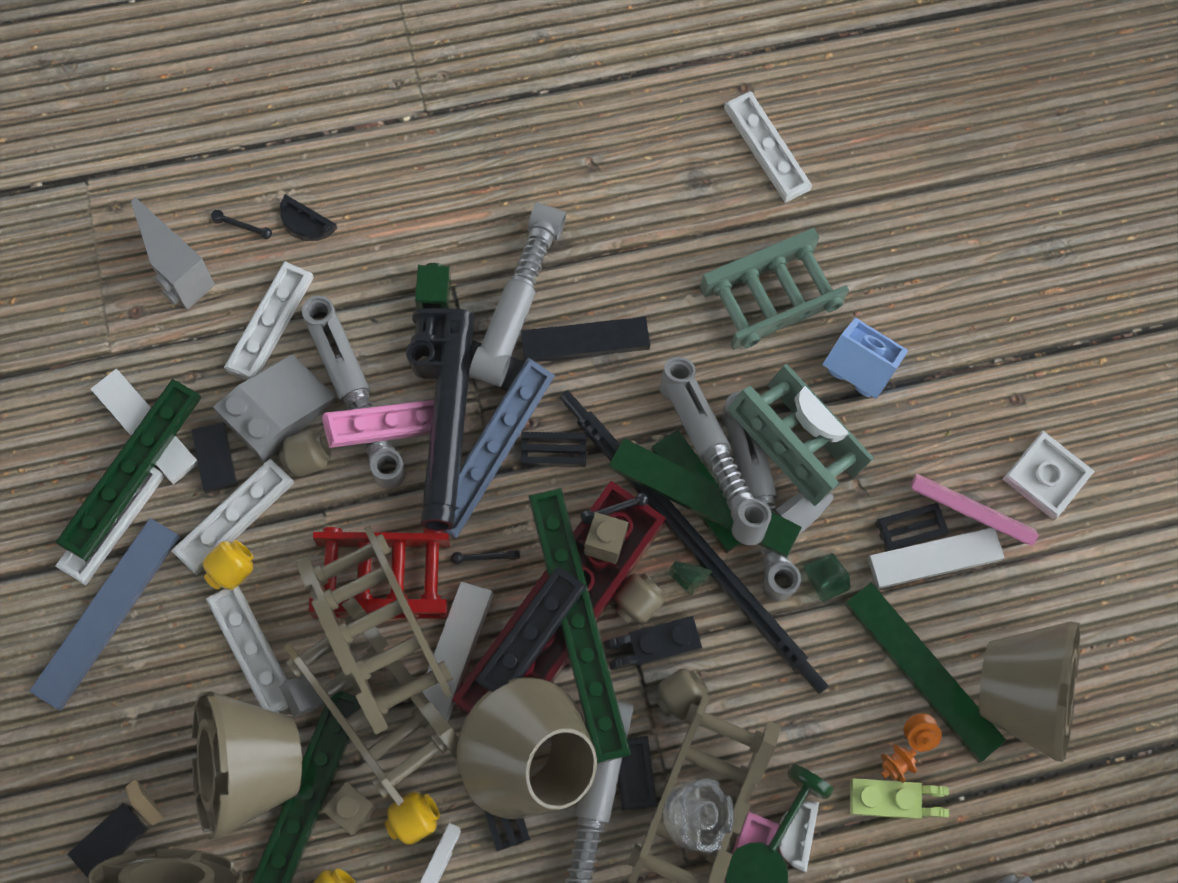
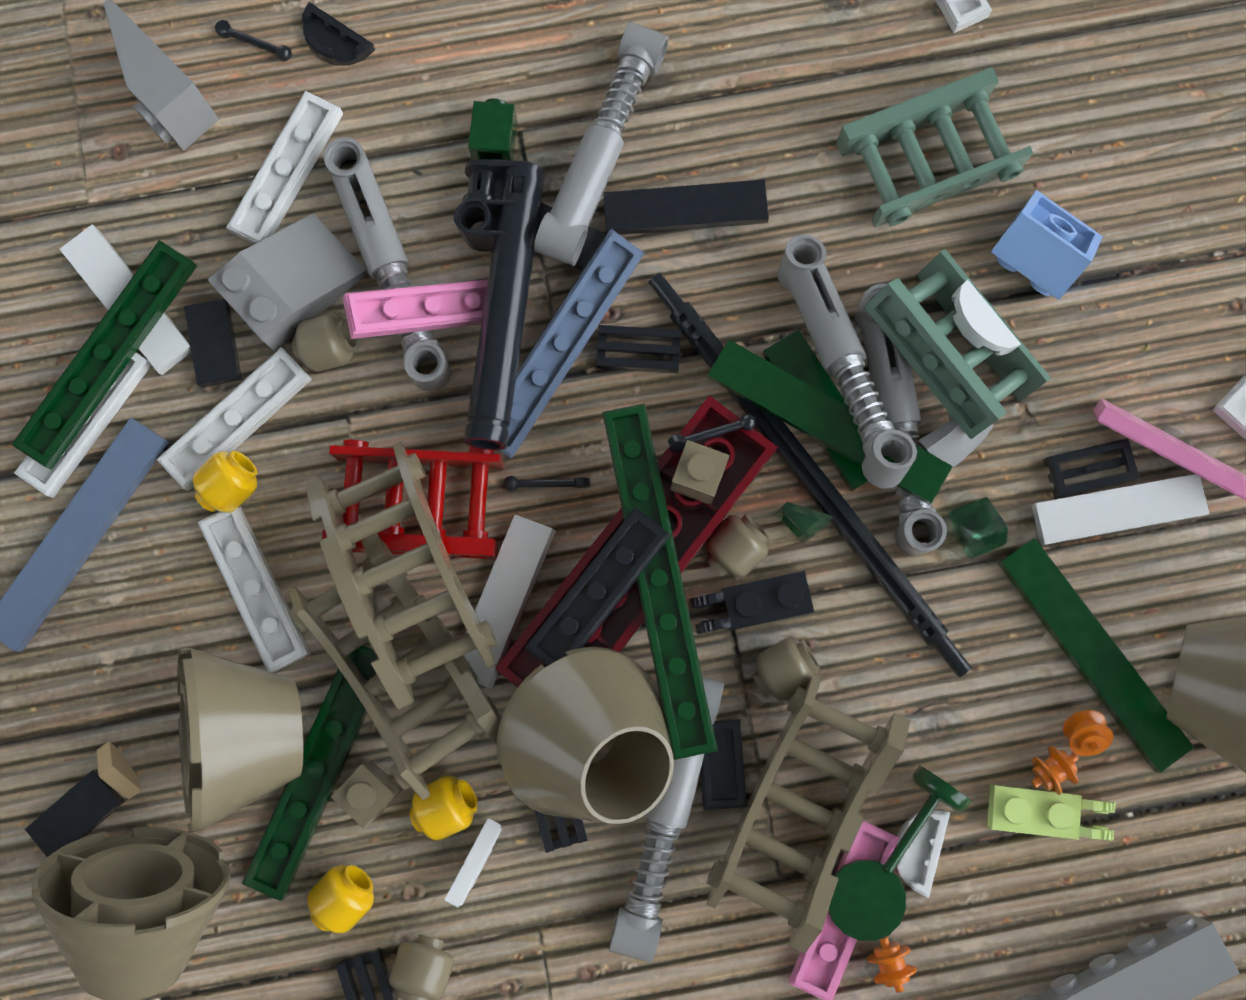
camera: 10 degrees right, 10 degrees up
light grey tile [279,675,325,717] -> none
clear cylinder [662,778,734,853] -> none

